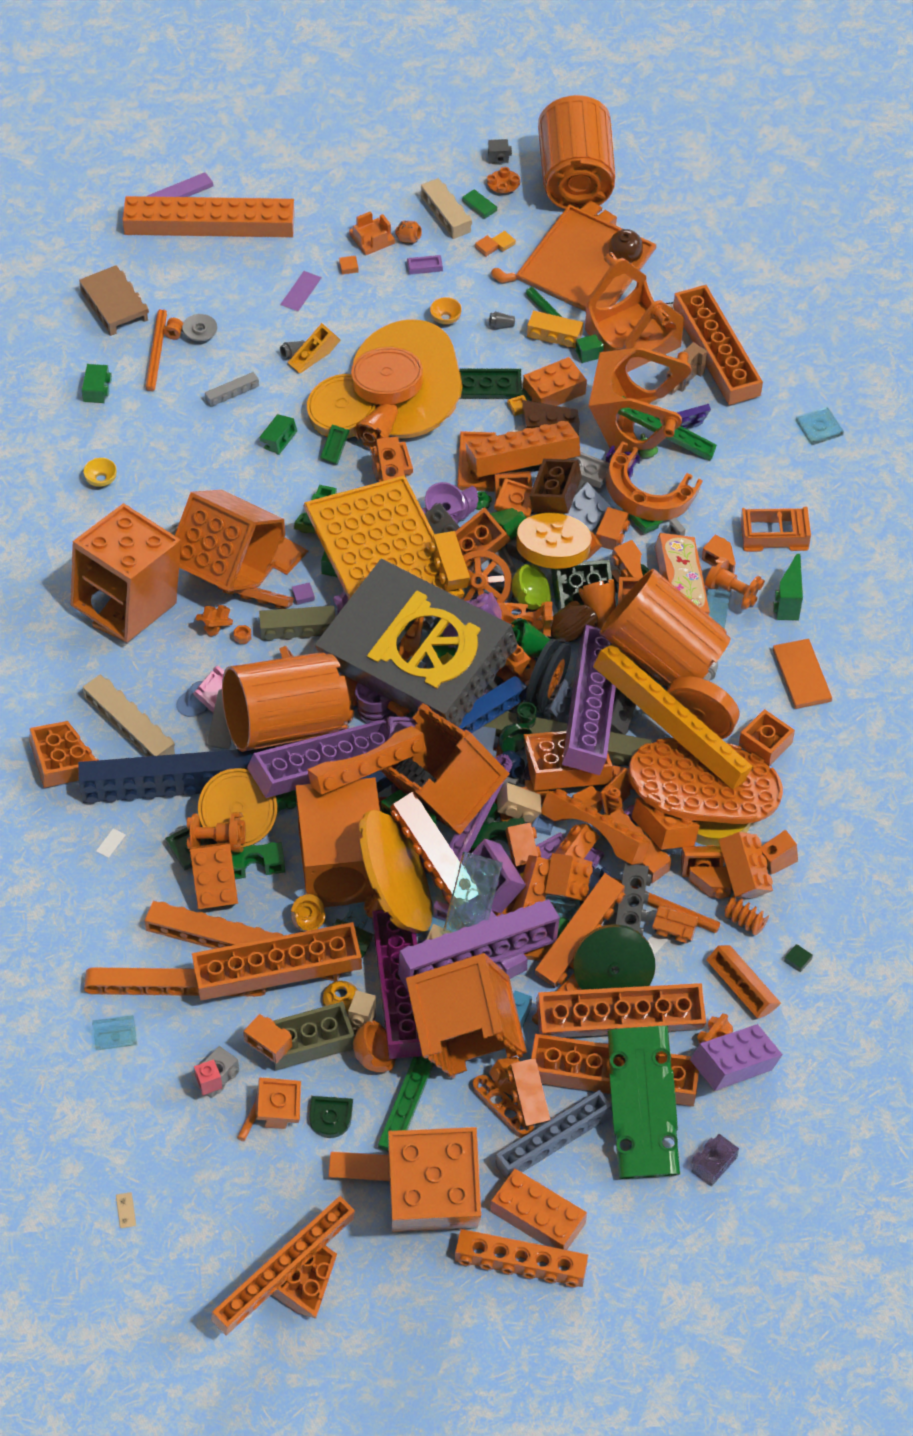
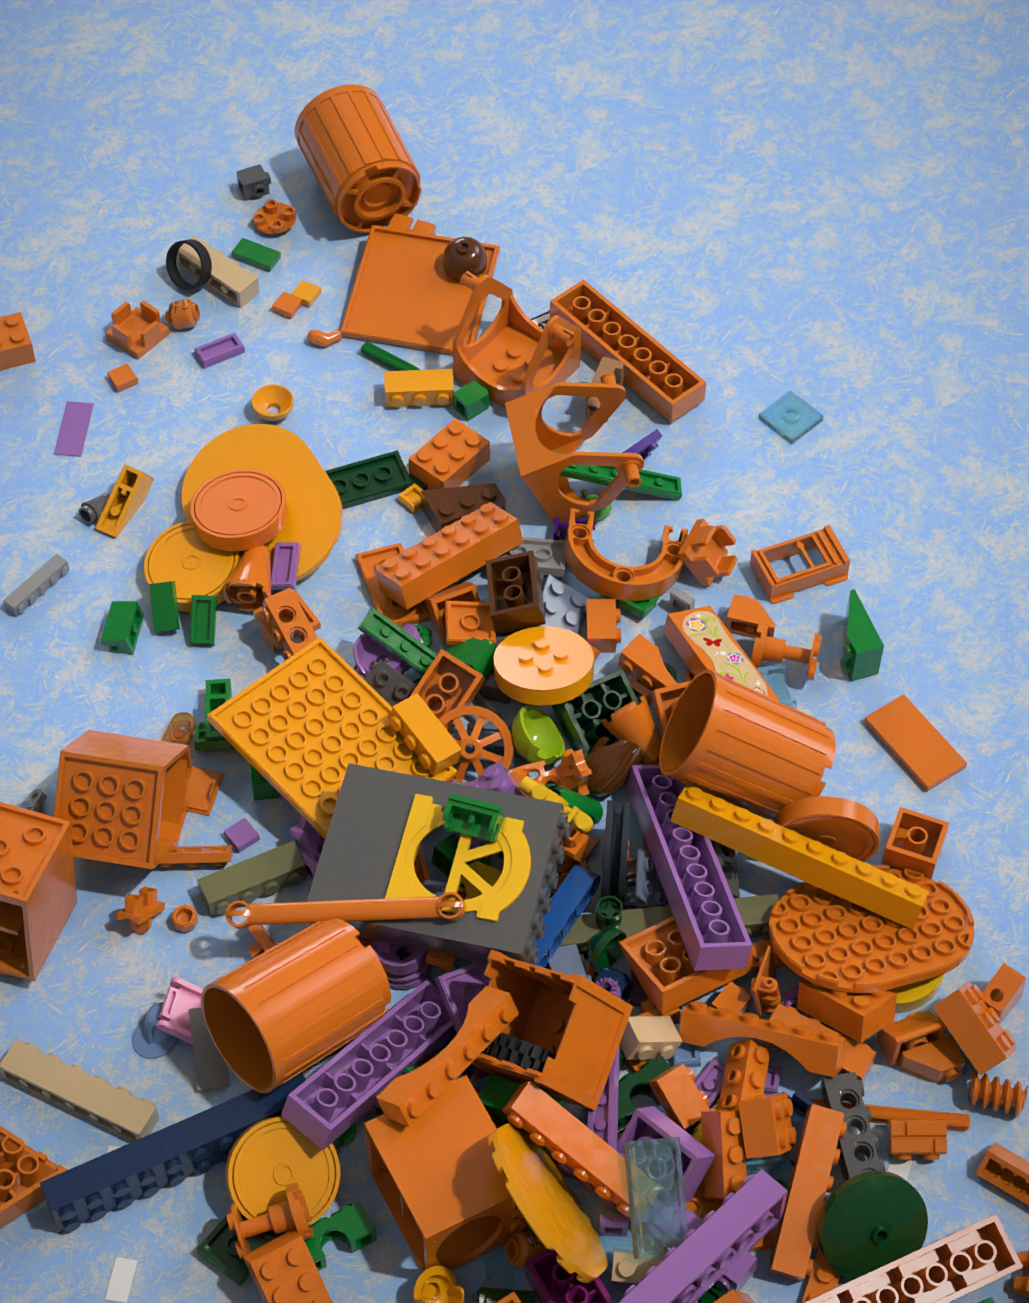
camera: 20 degrees left, 0 degrees up
dark grey cone [489,311,515,329] -> none
none -> green tile [149,581,180,632]
none -> clear orange plate [161,712,196,745]
none -> black tyre [166,239,212,290]
none -> orange piece [225,892,466,930]
none -> medium lavender tile [271,542,301,590]
none -> green tile [357,607,437,676]
none -> green hinge [442,793,505,843]
none -> yellow piece [518,776,594,834]
none -> orange panel [678,519,738,587]

